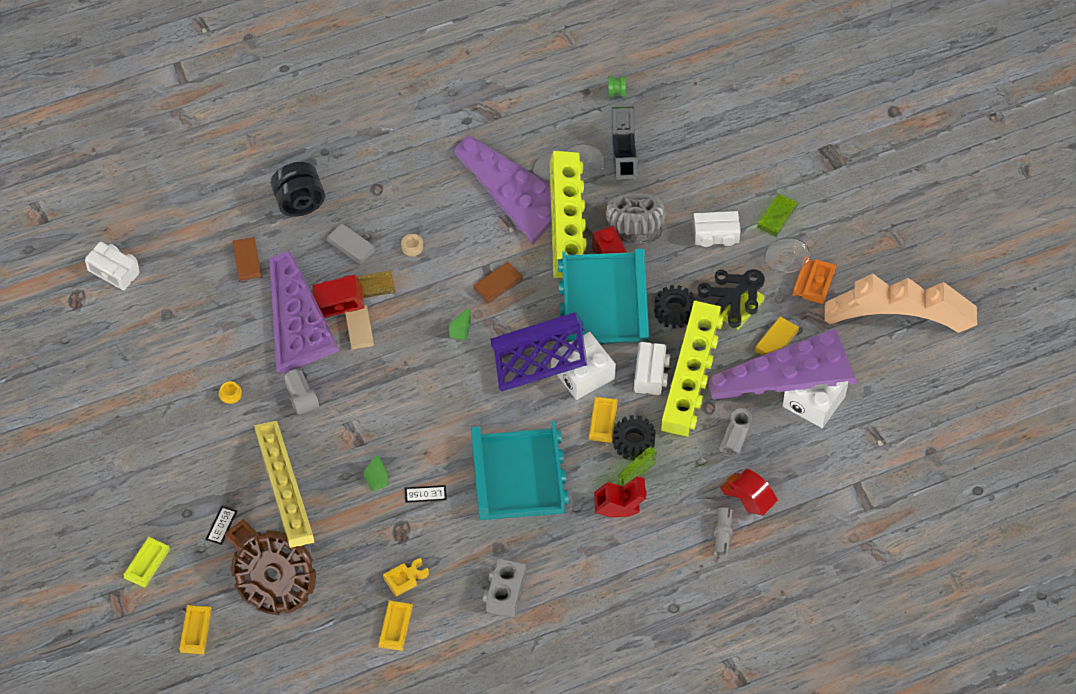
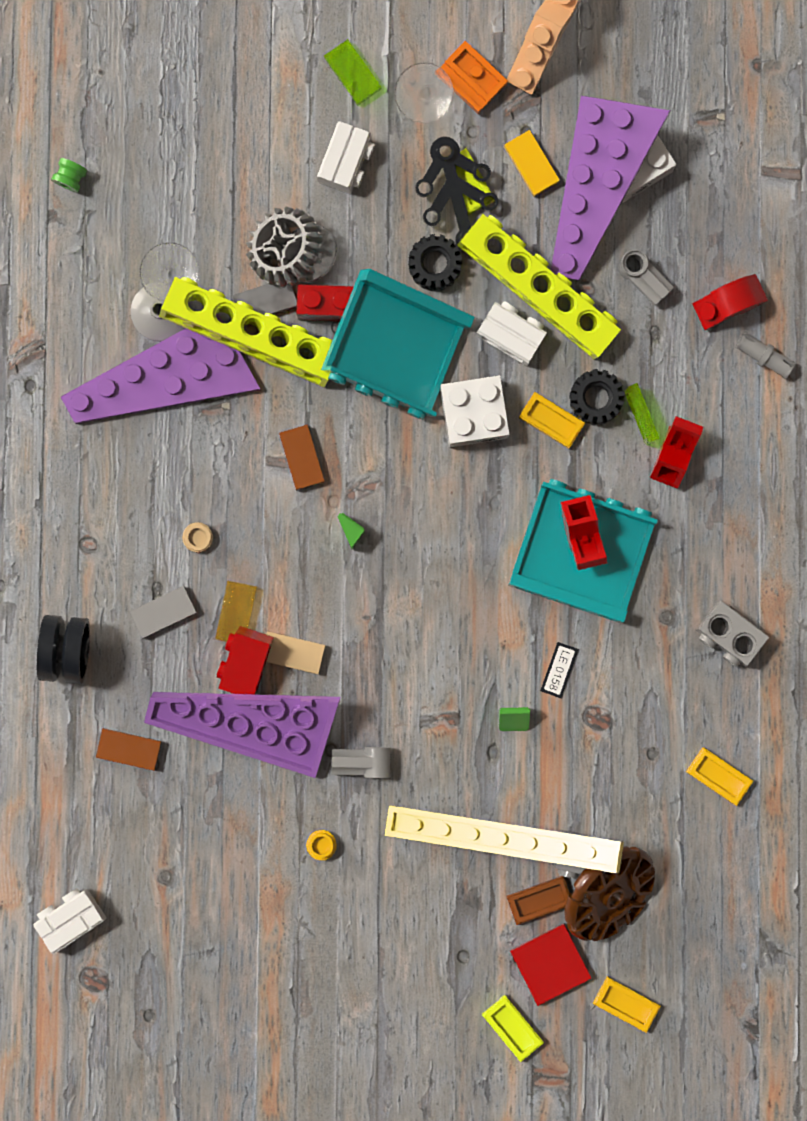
camera: 65 degrees left, 30 degrees up
sticker [205,506,238,545] -> none
yellow plate [383,558,429,597] -> none
dark purple fence [490,312,587,392] -> none
black arch [612,106,638,180] -> none
none -> red tile [510,923,591,1006]
none -> red brick [561,495,607,570]

